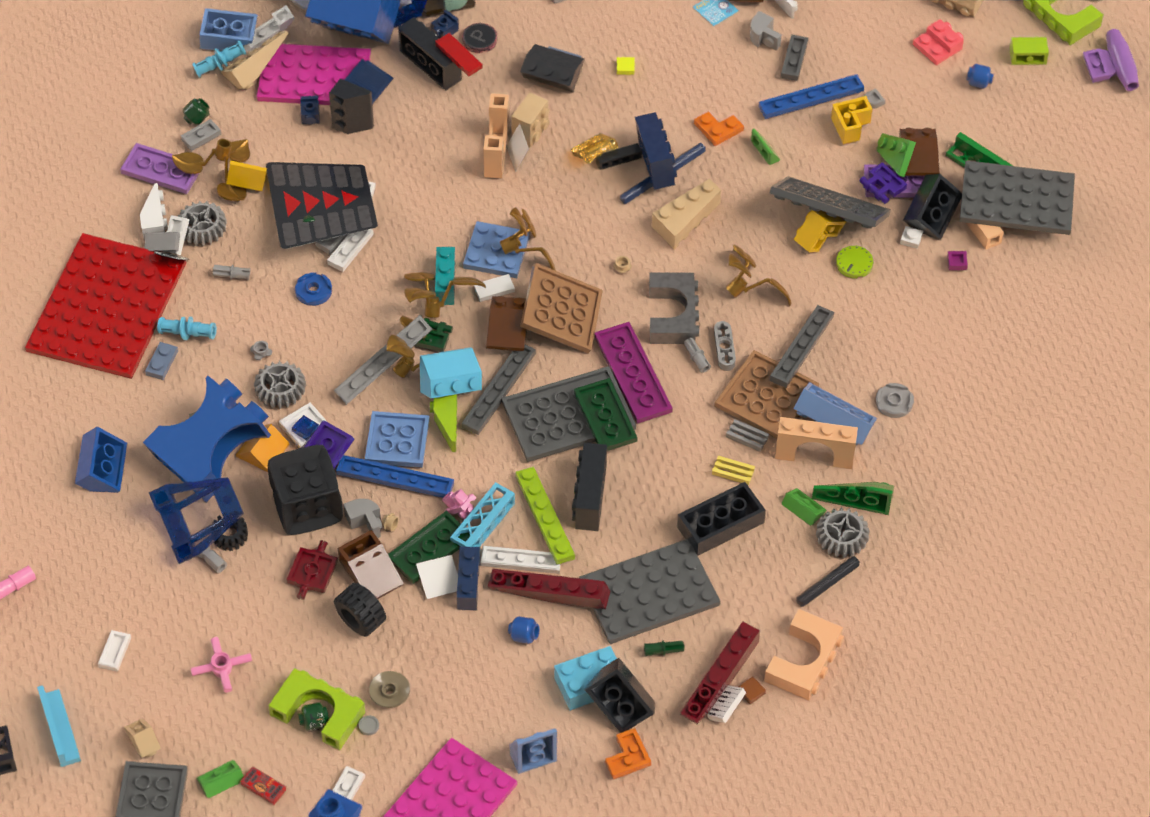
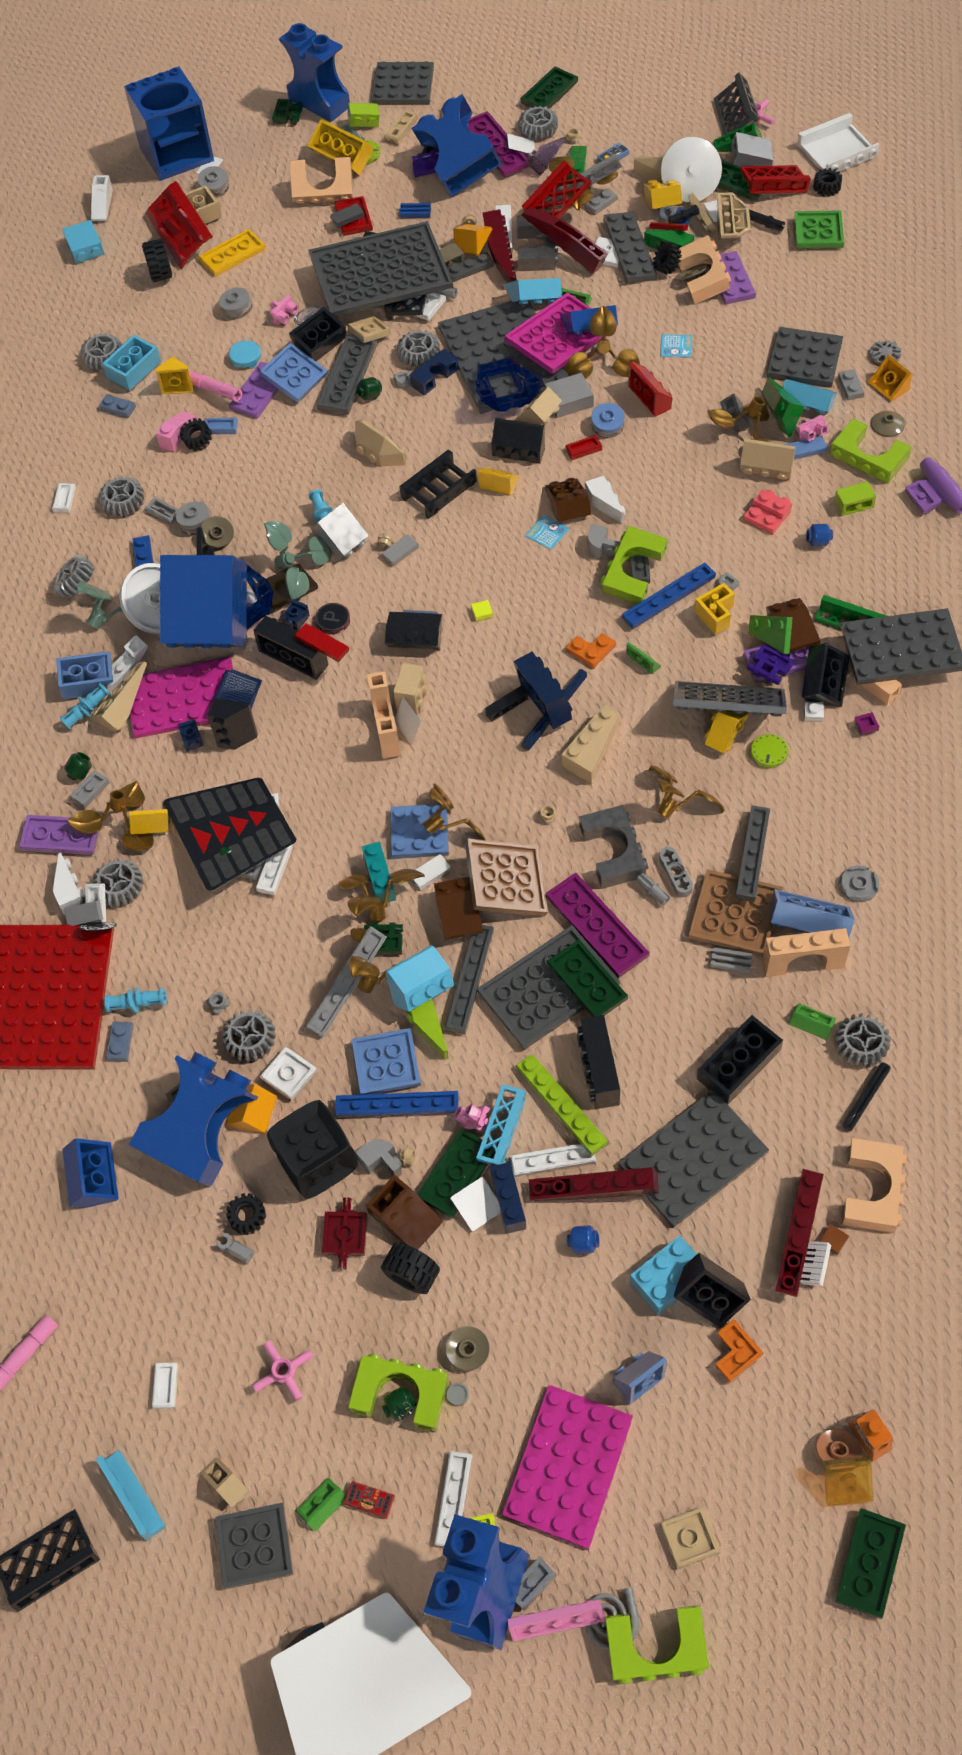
camera: 10 degrees left, 5 degrees up
clear blue windscreen [149,477,244,564] -> none
light grey axle [213,265,250,280] -> none
clear blue tile [292,415,319,441] -> none
blue tile [295,272,332,306] -> none
dark purple plate [304,420,355,468] -> none
clear yellow plate [571,133,618,164] -> none
dark green axle [644,640,685,657] -> none
light yellow tile [712,456,755,485] -> none
green wedge [812,482,894,515] -> none
none -> lime arch [601,526,668,604]

